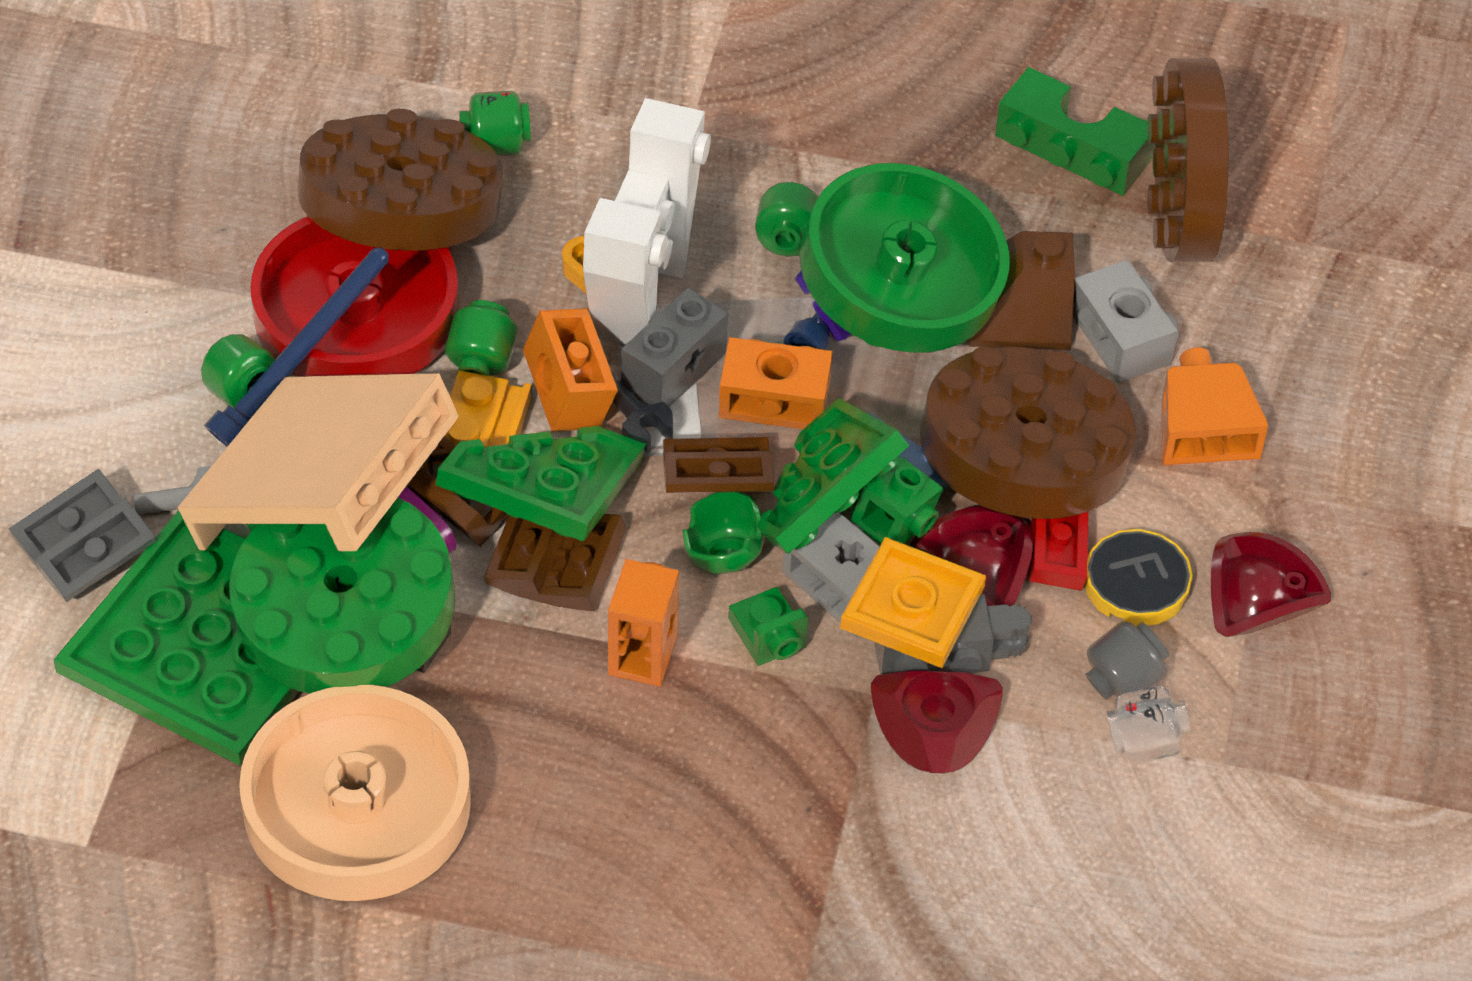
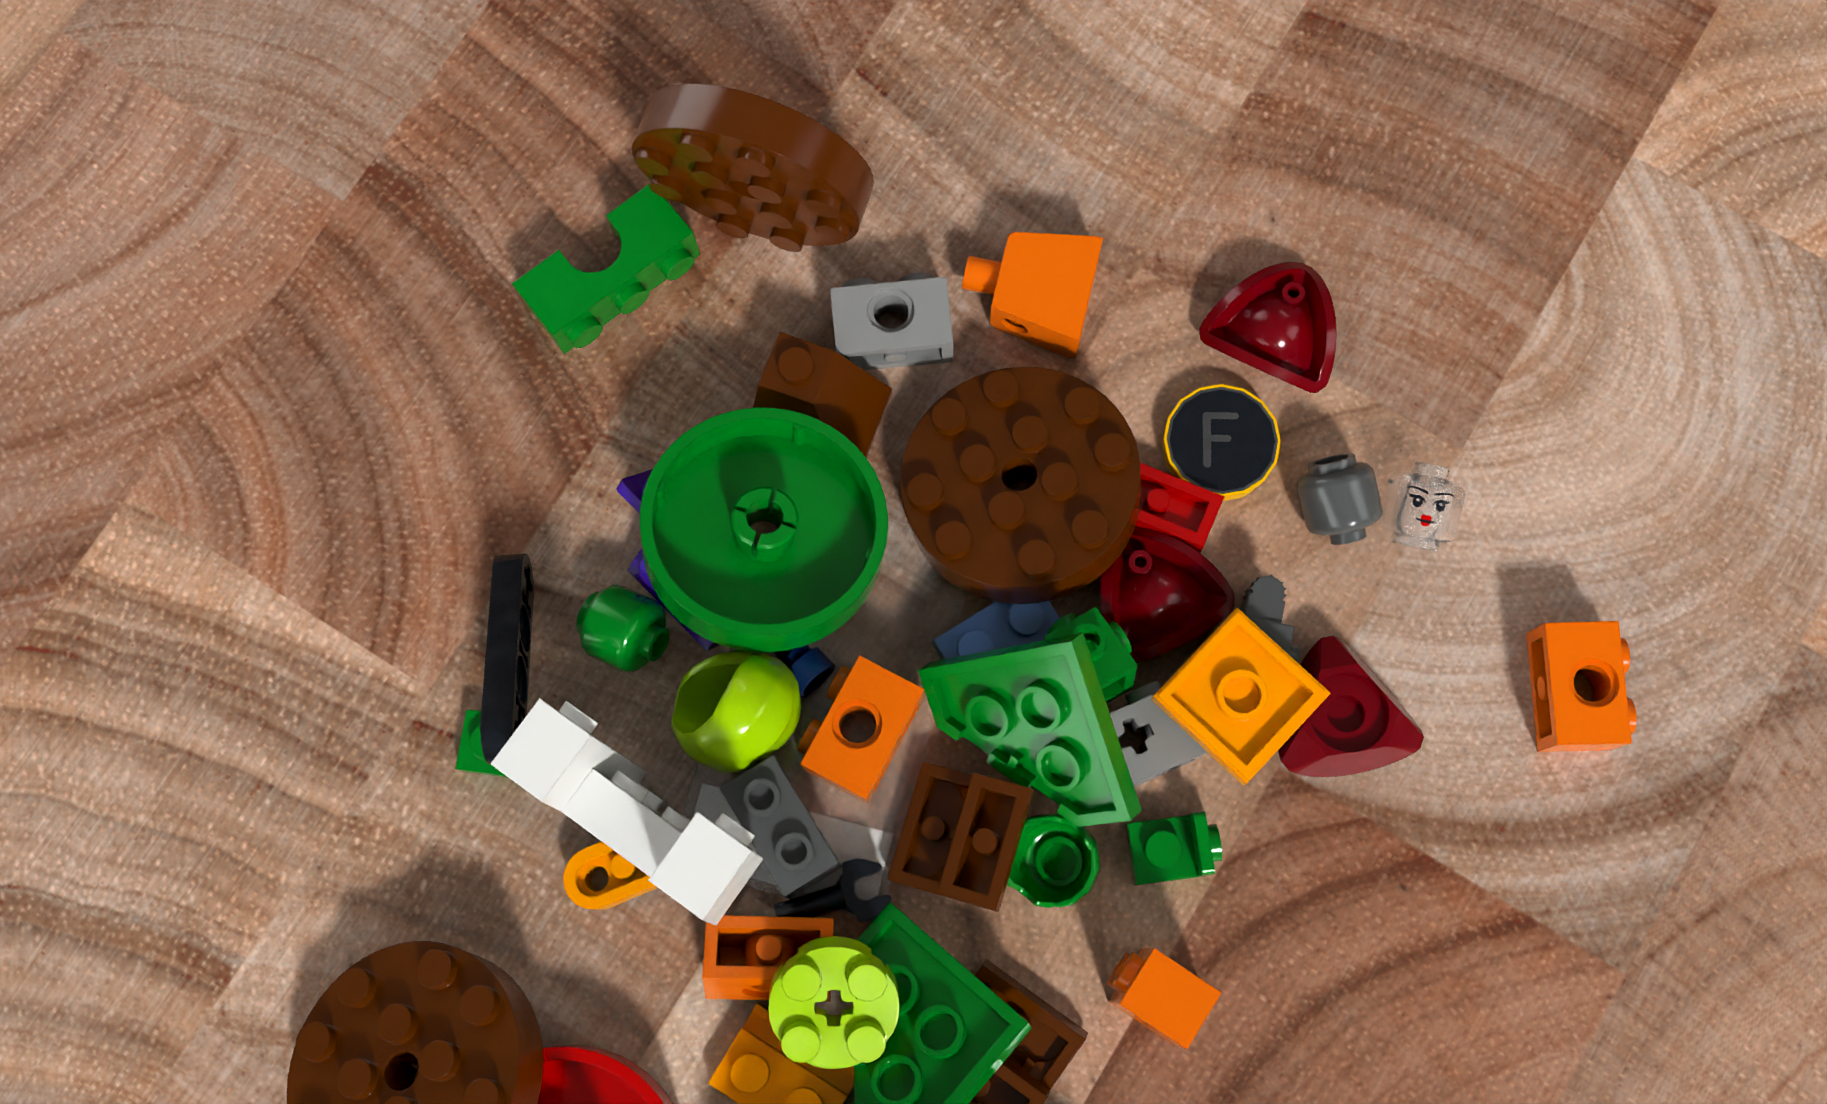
camera: 65 degrees left, 25 degrees up
green head [445,300,518,376] -> none
green head [459,91,531,156] -> none
none -> black beam [480,553,534,764]
none -> lime piece [671,650,801,773]
none -> lime plate [768,936,899,1069]
none -> orange brick [1526,621,1637,752]

